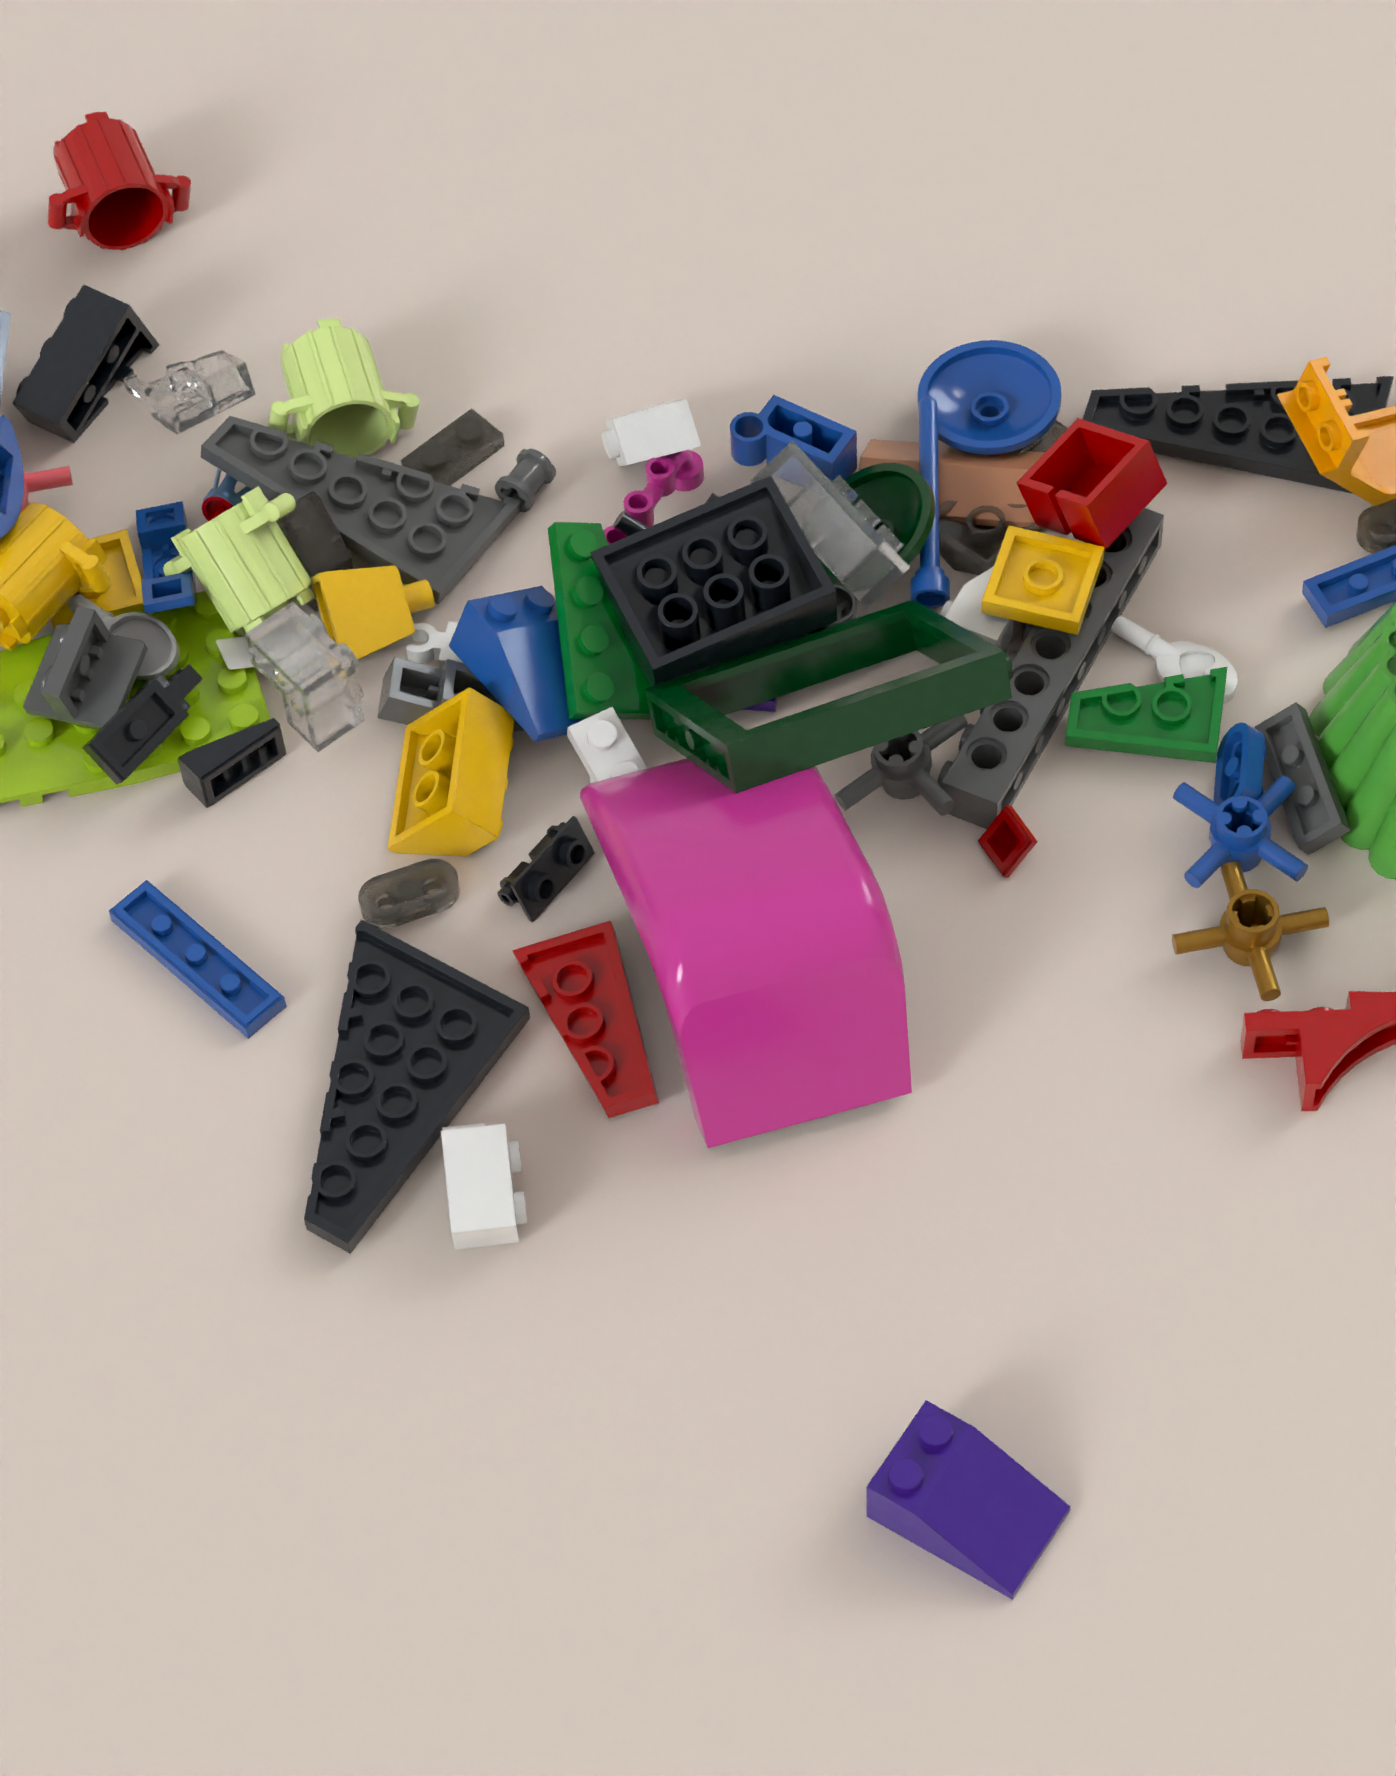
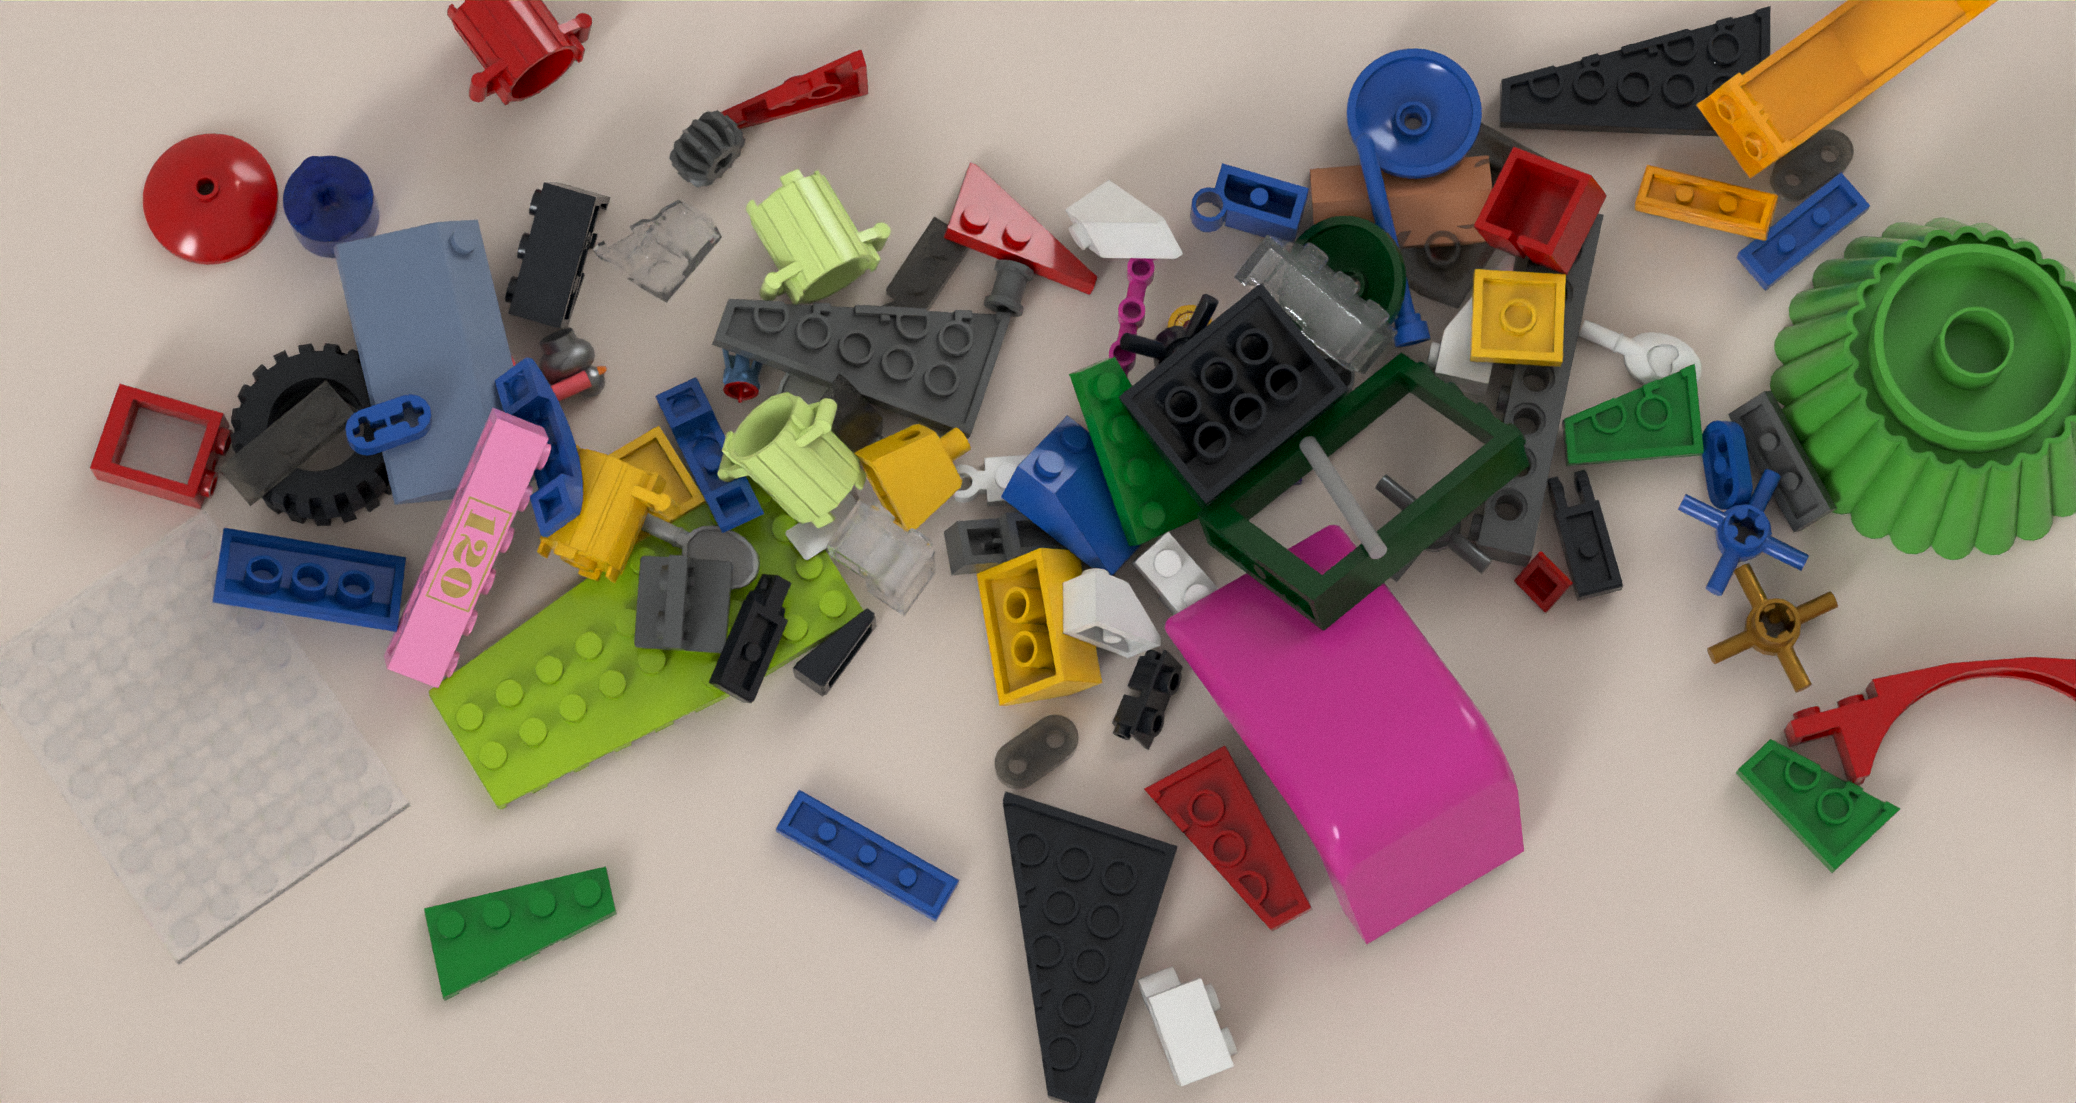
camera: 20 degrees left, 20 degrees up
none -> flat silver animal [539,328,607,397]
none -> dark grey gear [669,110,746,188]
none -> red wing [721,50,868,129]
none -> wing [943,162,1097,295]
none -> white slope [1063,568,1161,658]
none -> light grey bar [1299,436,1387,559]
none -> black hinge [1547,470,1623,601]
none -> light orange tile [1635,165,1778,241]
none -> green wing [1736,739,1901,873]

